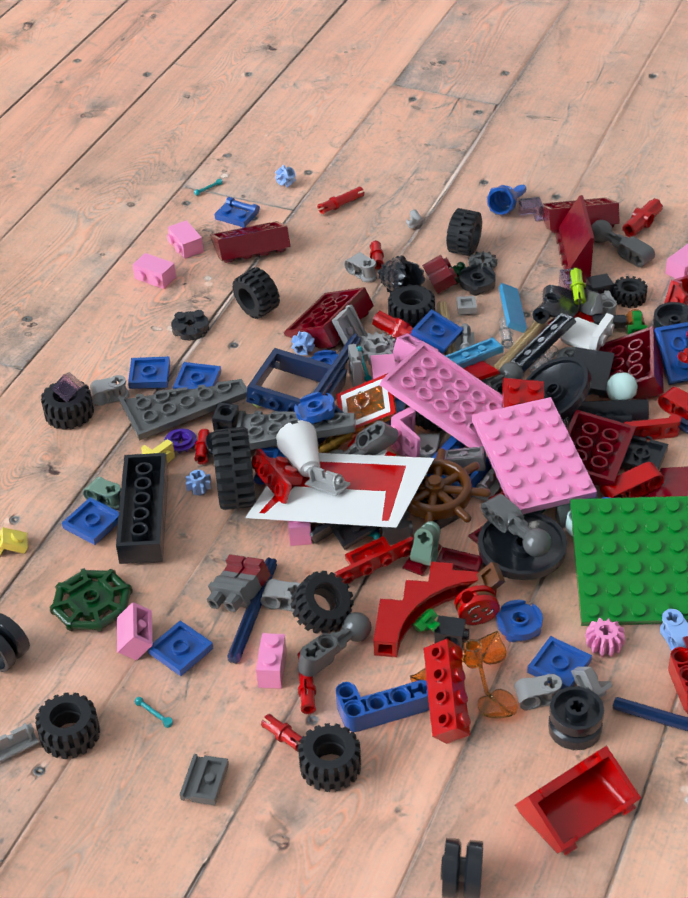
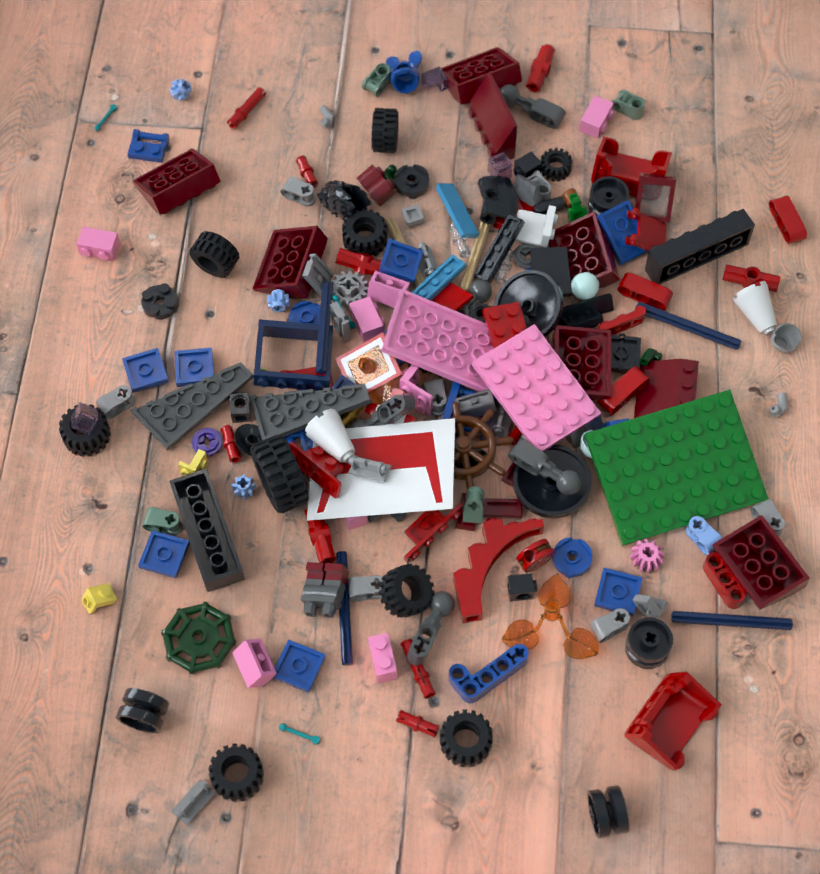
camera: 20 degrees left, 20 degrees up
bright pink brick [167,220,204,259] -> none
dark grey plate [179,754,229,806] -> none
blue plate [294,392,336,425] -> none
green plate [411,609,441,632] -> none
red brick [423,639,471,744] -> none
dark grey gear [468,251,497,269] -> none
reddish brown plate [468,562,505,591] -> none
lime axle [570,268,586,305] -> none
none -> red piece [304,508,336,564]
none -> sand green piece [362,63,391,97]
none -> dark green arm [639,348,663,366]

